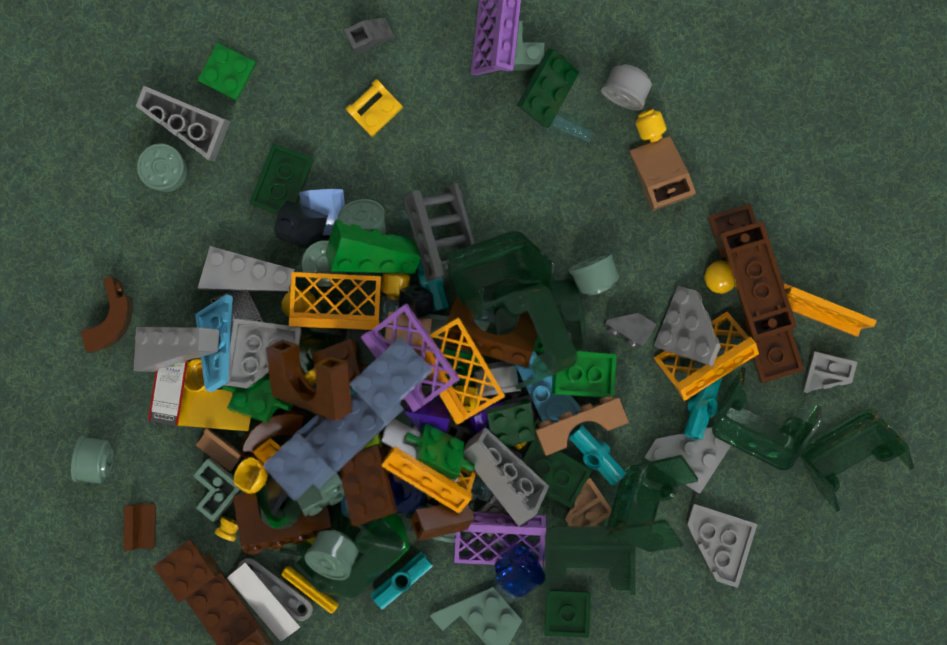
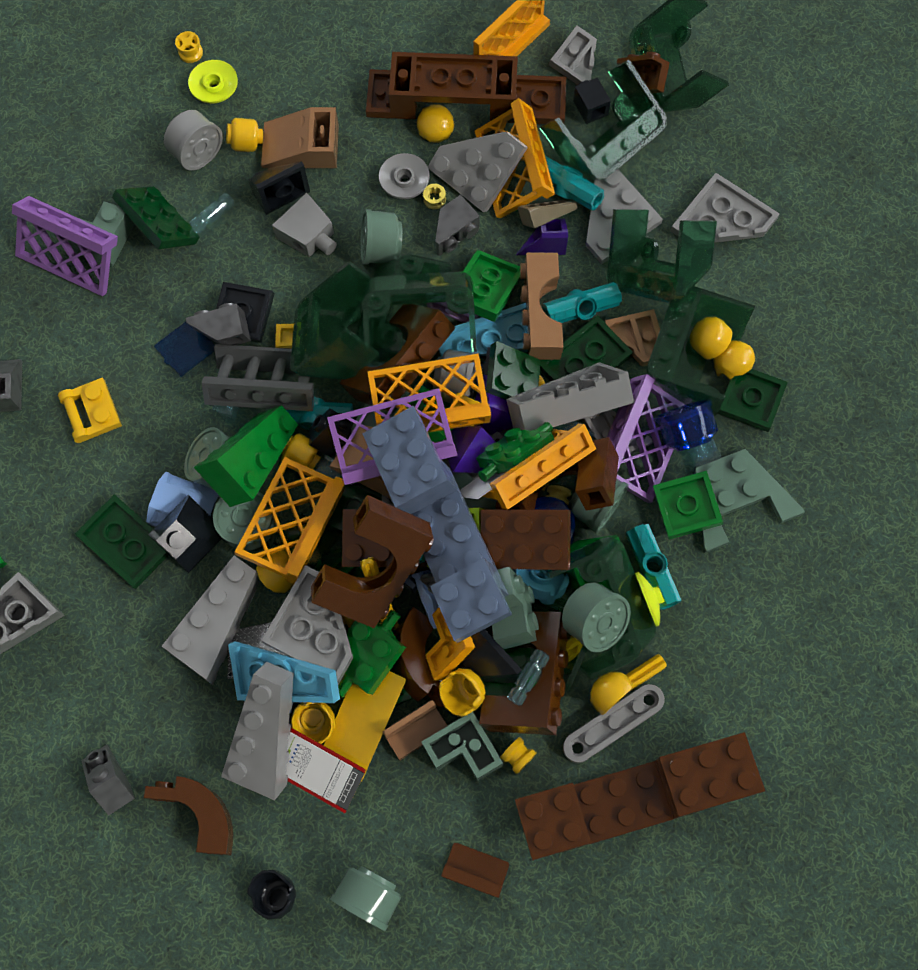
camera: 70 degrees left, 15 degrees down
sand green wheel [137,144,188,192] -> none
white sticker [227,563,300,641] -> none
none -> flat silver slope [82,744,135,816]
none -> clear blue piece [154,322,215,377]
none -> yellow wheel [175,31,203,63]
none -> flat silver slope [186,303,251,345]
none -> neon yellow dish [188,60,238,103]
none -> black plate [216,282,275,343]
none -> black hair [247,870,296,920]
none -> black slope [248,161,310,215]
none -> light grey torso [272,193,337,257]
none -> yellow tile [275,324,303,349]
none -> light grey dish [379,153,430,199]
none -> light yellow bush [423,184,446,209]
none -> clear light blue axle [508,649,549,706]
none -> dark purple slope [516,218,568,255]
none -> dark tan slope [518,200,578,228]
none -> black brick [573,77,611,124]
none -> yellow hair [590,672,633,715]
none -> reddish brown bracket [617,52,670,96]
none -> neon yellow dish [635,572,665,627]
none -> green plate [653,471,723,540]
none -> yellow hair [689,317,732,359]
none -> yellow hair [713,340,755,379]

